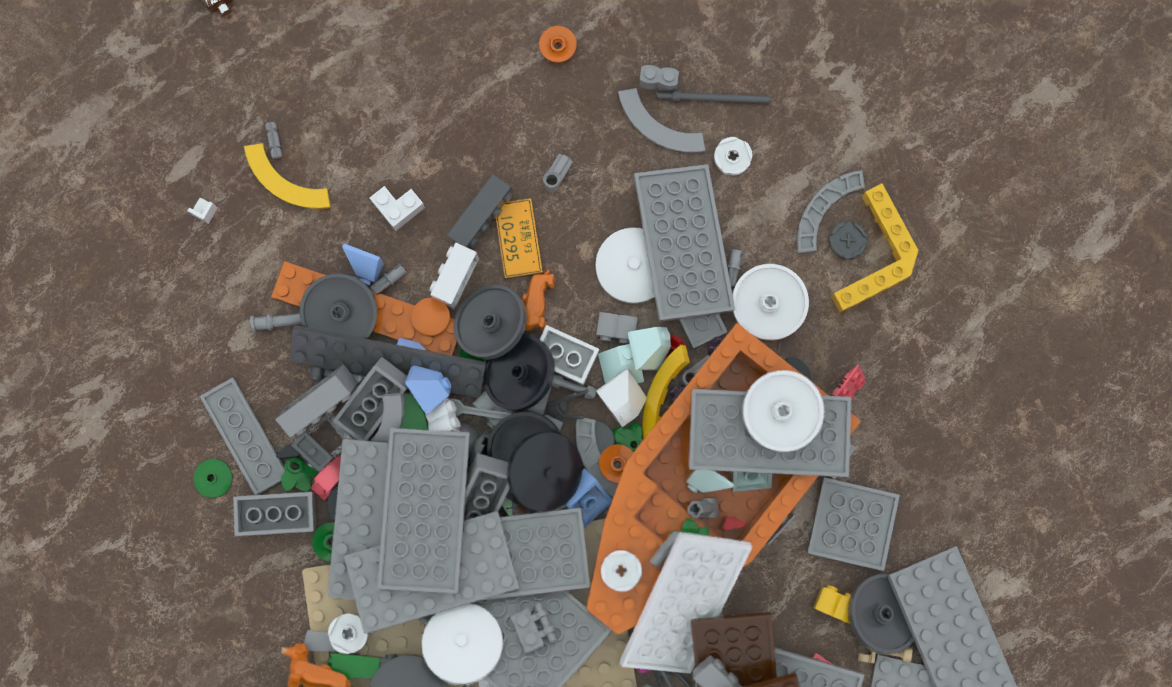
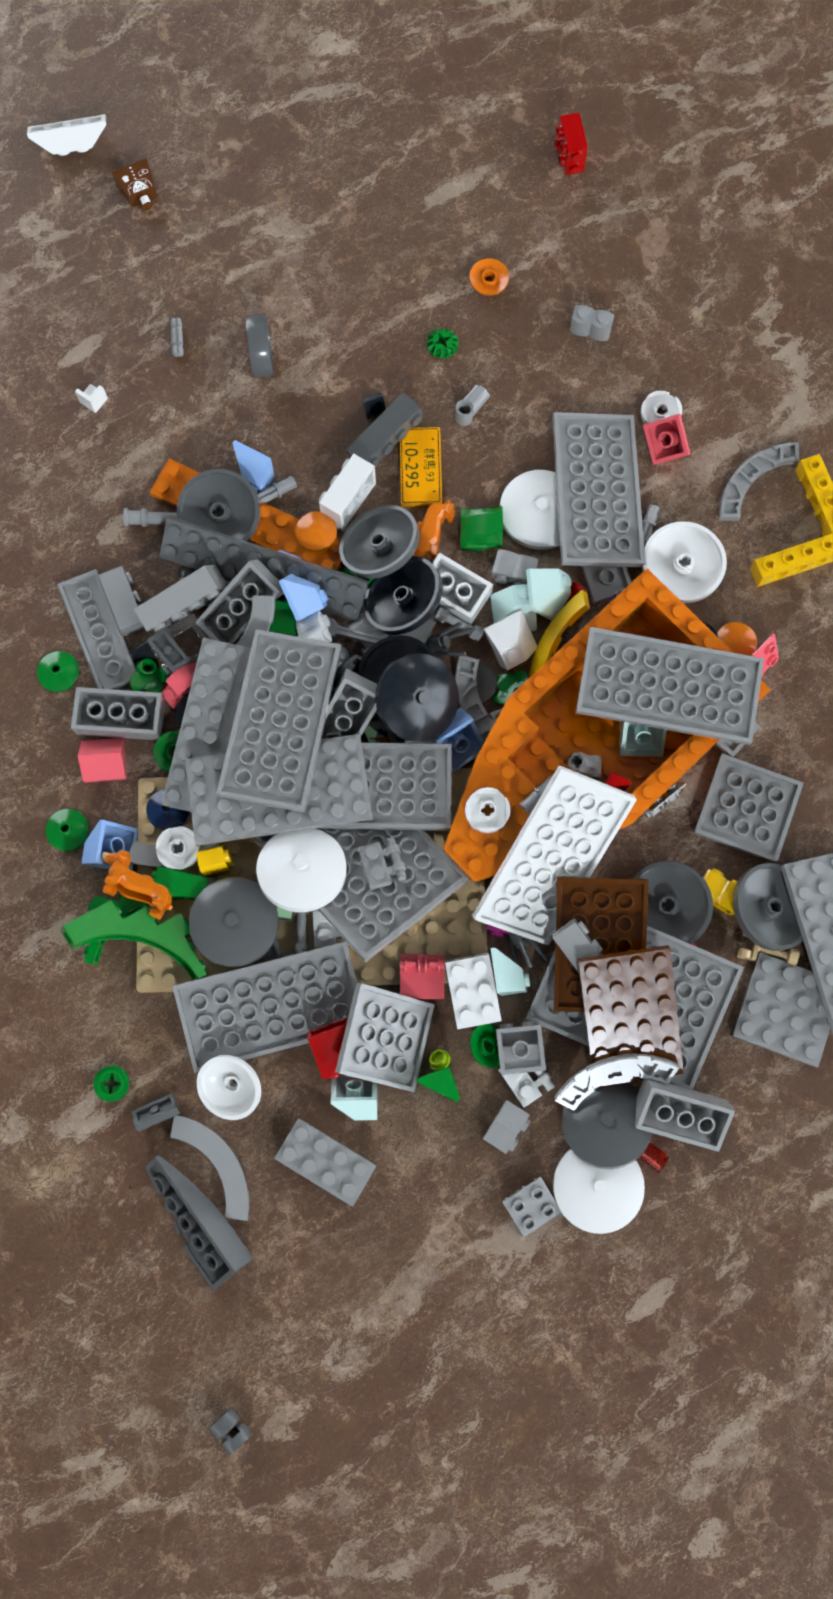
camera: 10 degrees right, 5 degrees down
yellow tile [244,143,331,209] -> none
white brick [370,186,425,231] -> none
orange dish [599,444,633,483] -> none
light grey tile [618,88,706,153] -> none
dark grey bar [657,90,770,104] -> none
light aqua slope [685,470,734,494] -> none
white dish [742,371,824,452] -> none
dark grey tile [829,221,867,259] -> none
none -> green dish [45,809,89,851]
none -> coral slope [78,738,127,783]
none -> light blue slope [81,820,138,871]
none -> light grey brick [98,566,145,637]
none -> dark blue dish [146,789,190,831]
none -> yellow brick [196,845,234,877]
none -> dark grey piece [246,313,274,378]
none -> black tile [362,392,386,420]
none -> green gear [427,327,459,358]
none -> green slope [460,506,503,551]
none -> dark grey dish [634,861,714,944]
none -> coral slope [643,414,690,465]
none -> orange dish [717,622,757,656]

